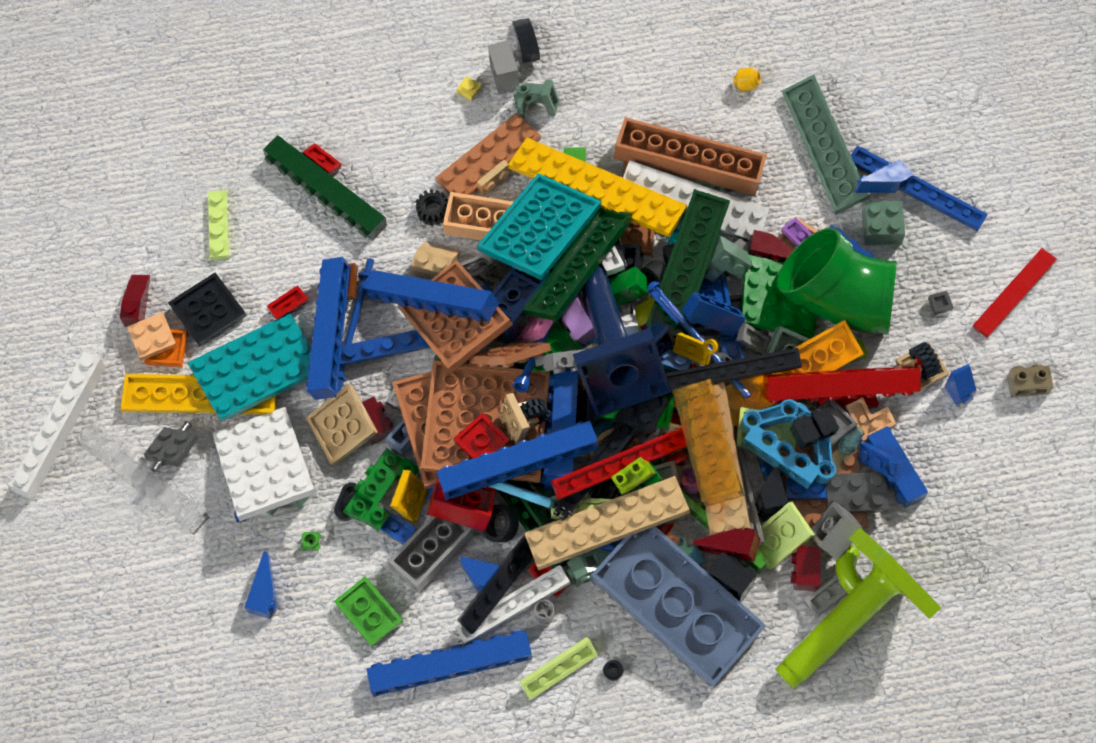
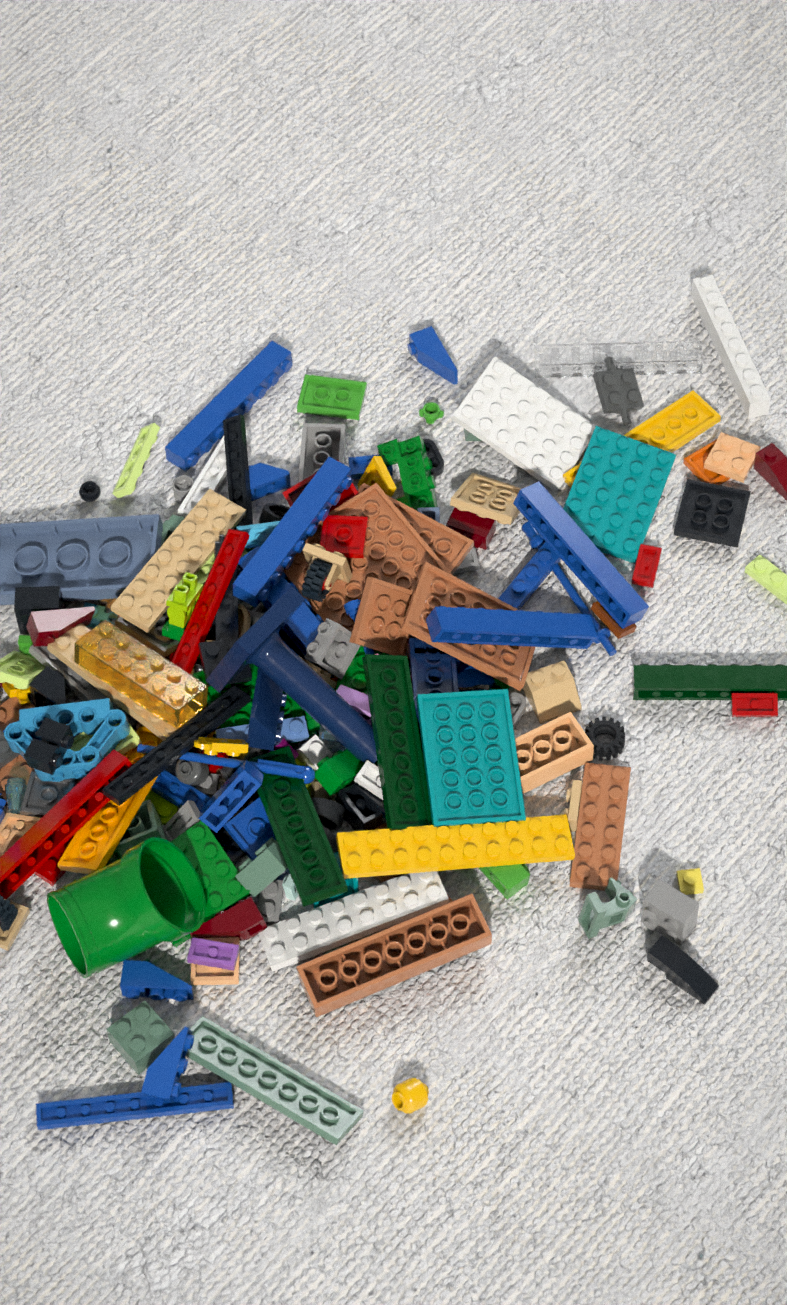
camera: 140 degrees right, 10 degrees down
dark grey plate [928,291,953,315] -> none

